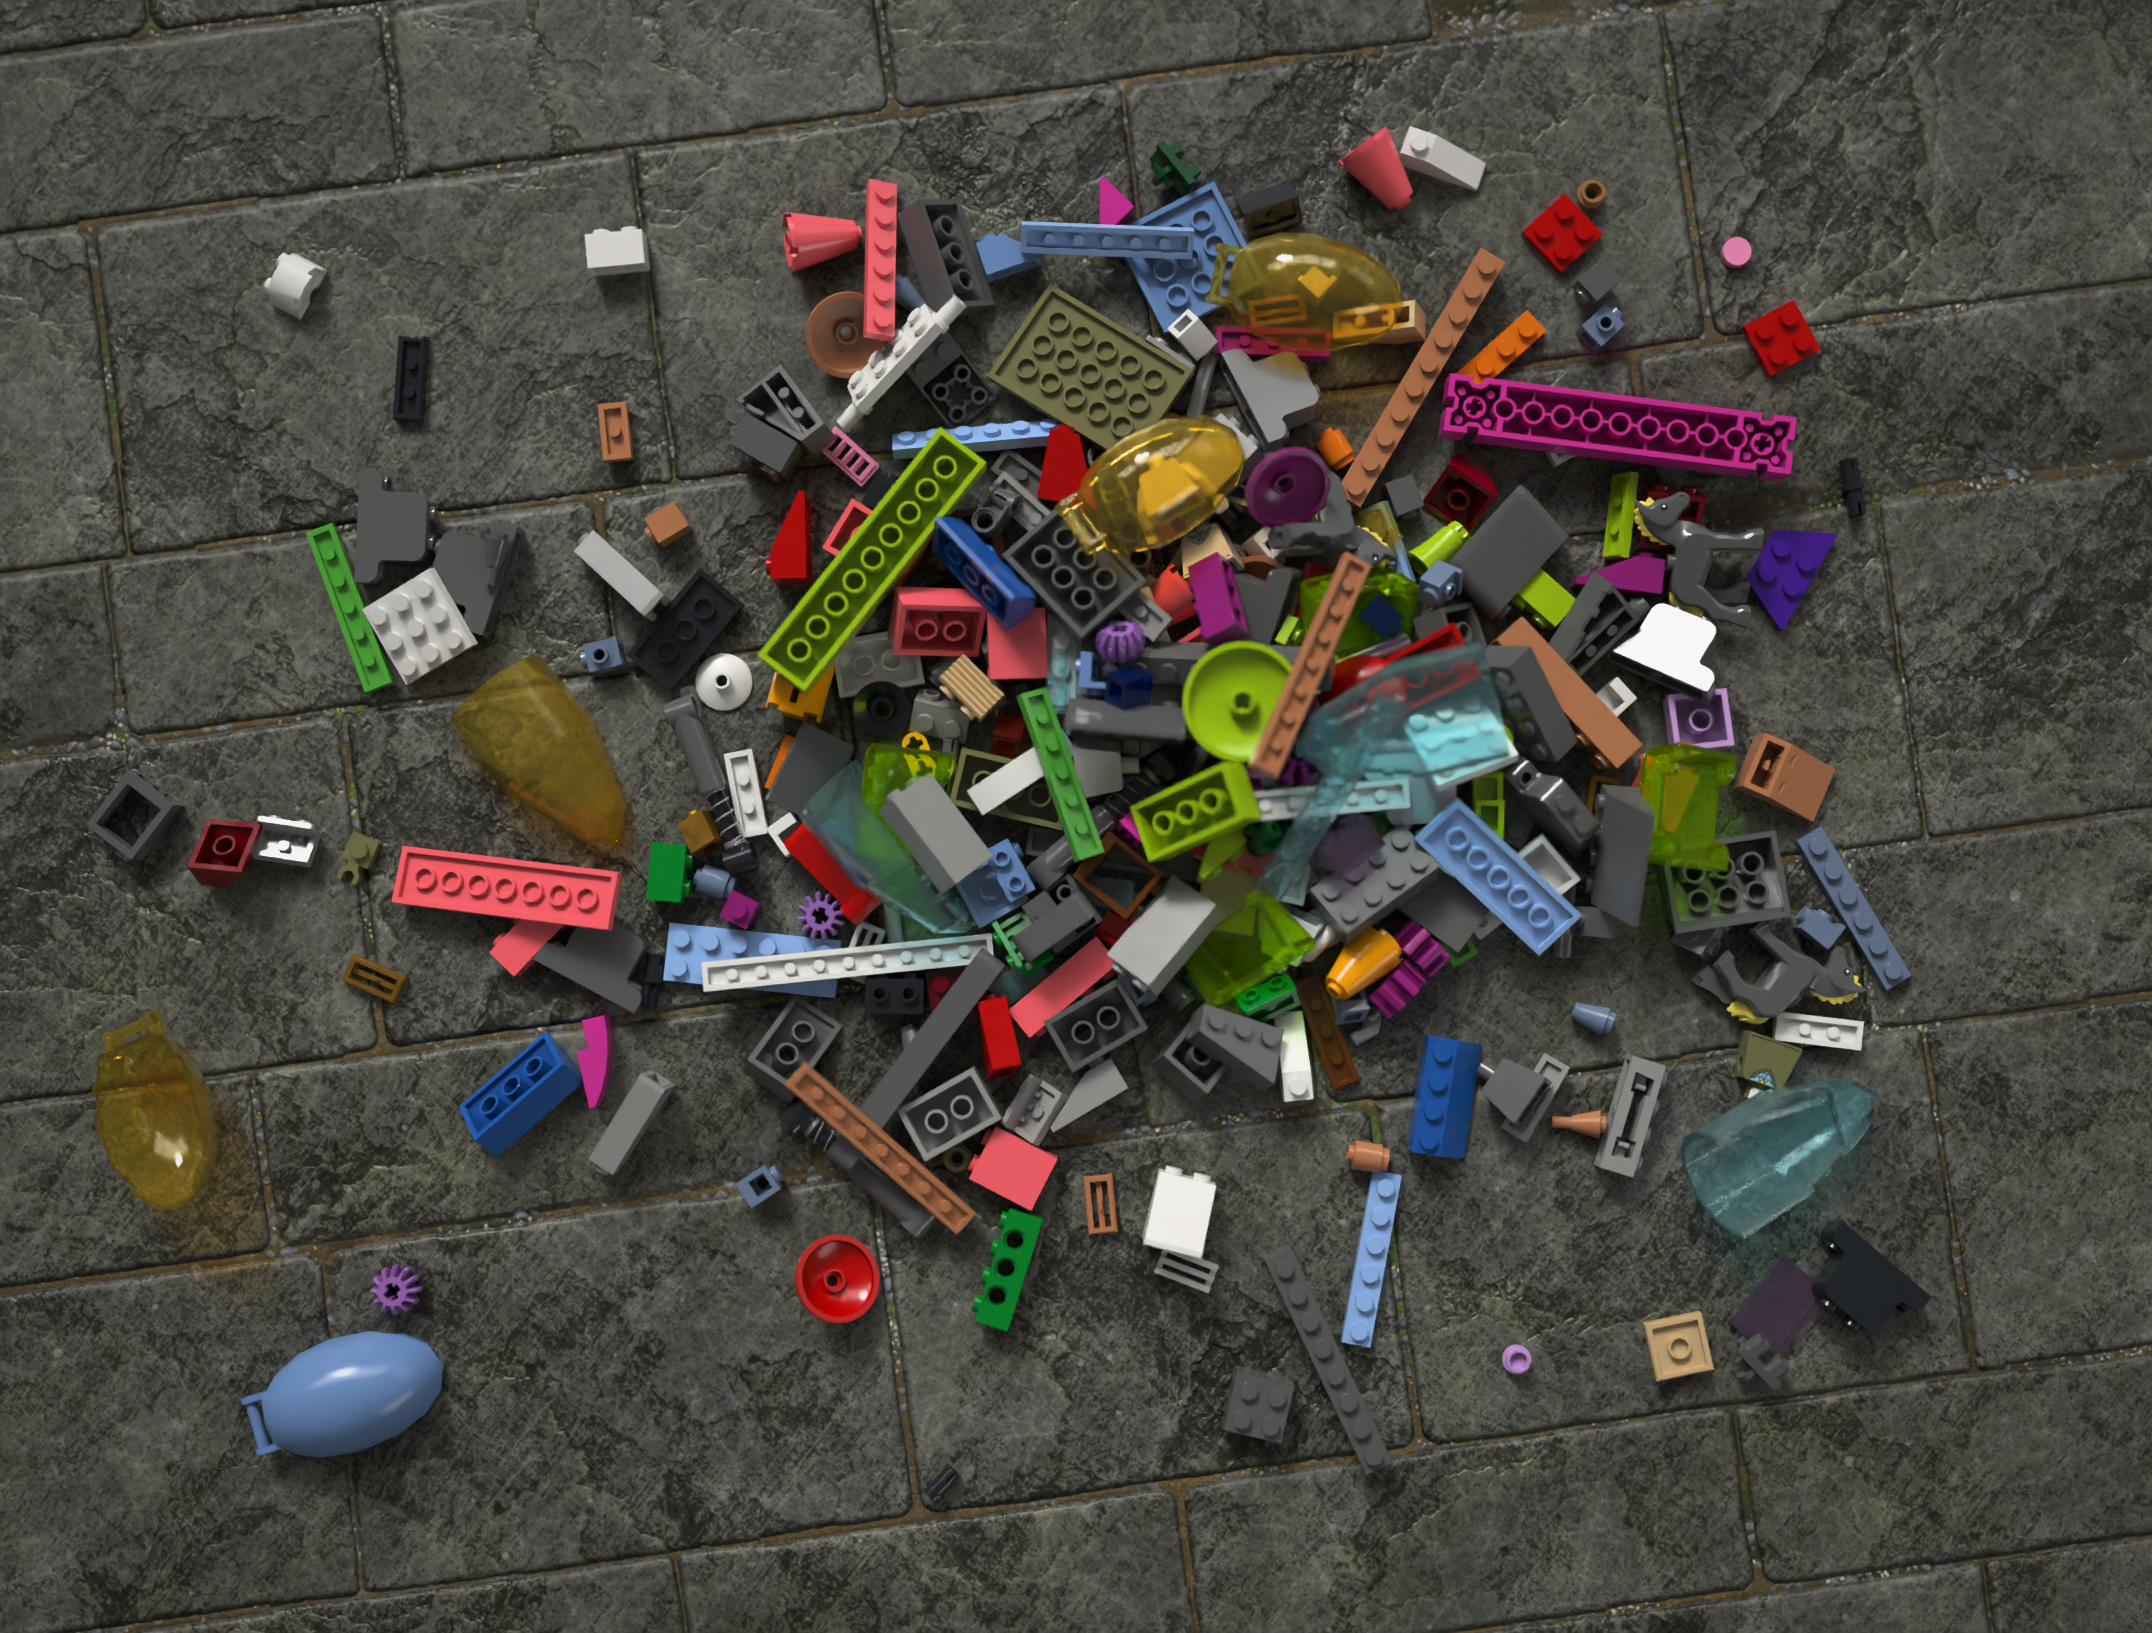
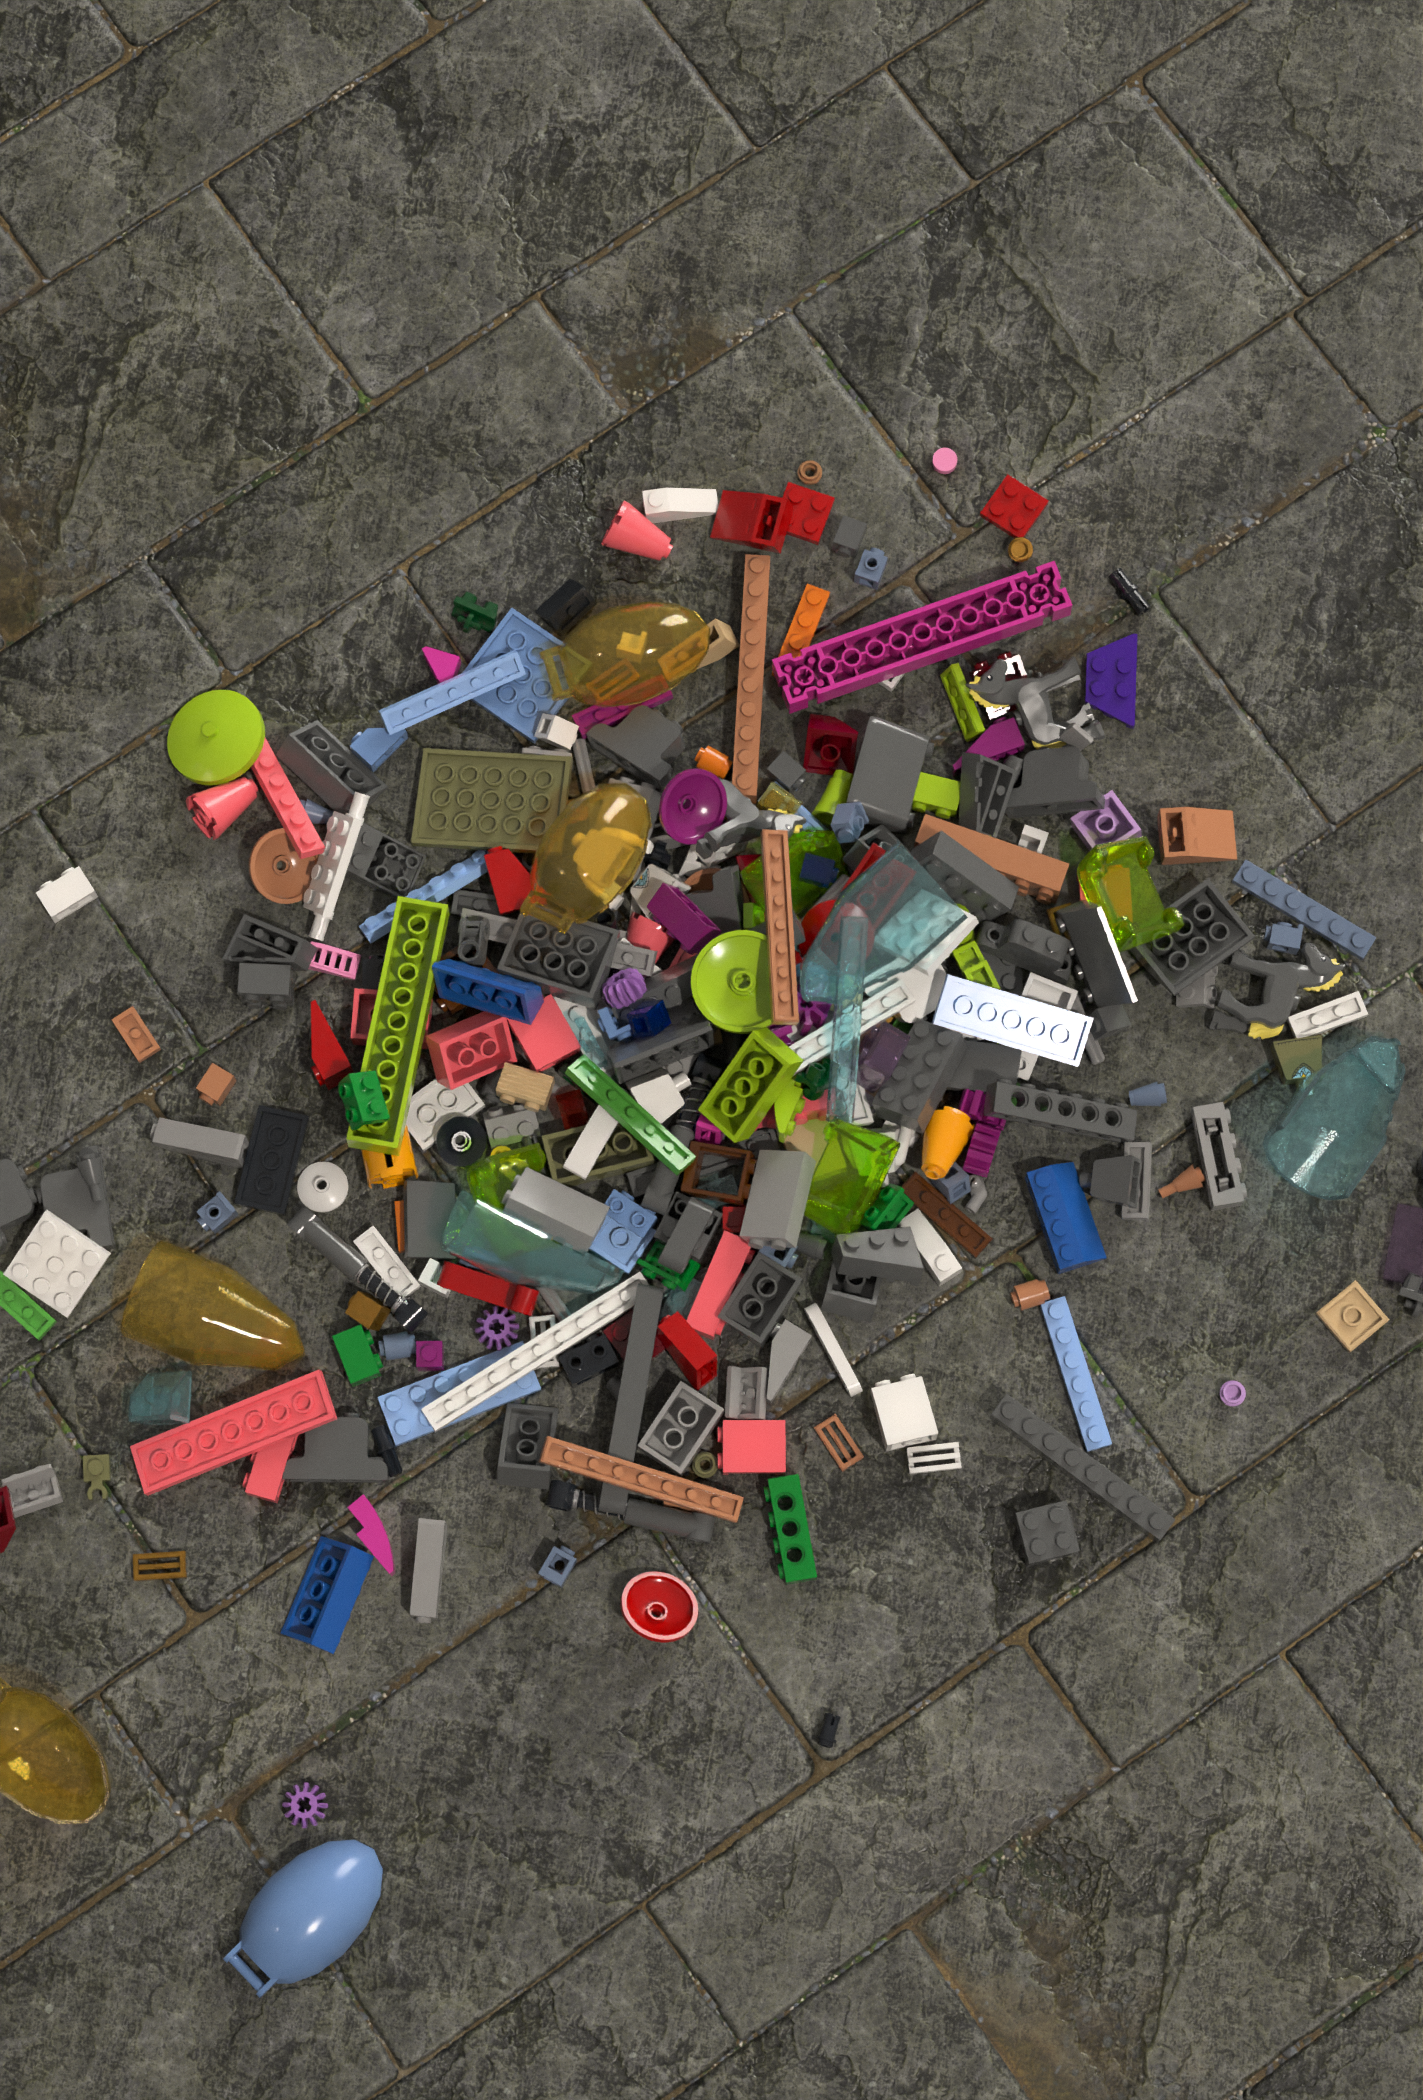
camera: 30 degrees left, 10 degrees down
none -> clear light blue slope [129,1371,192,1426]
none -> lime dish [167,690,265,785]
none -> green bracket [338,1070,390,1131]
none -> red slope [710,490,794,554]
none -> white beam [804,1303,862,1397]
none -> dark grey brick [983,1079,1137,1144]
none -> pearl gold plate [1008,537,1033,562]
none -> light grey slope [1060,723,1093,751]

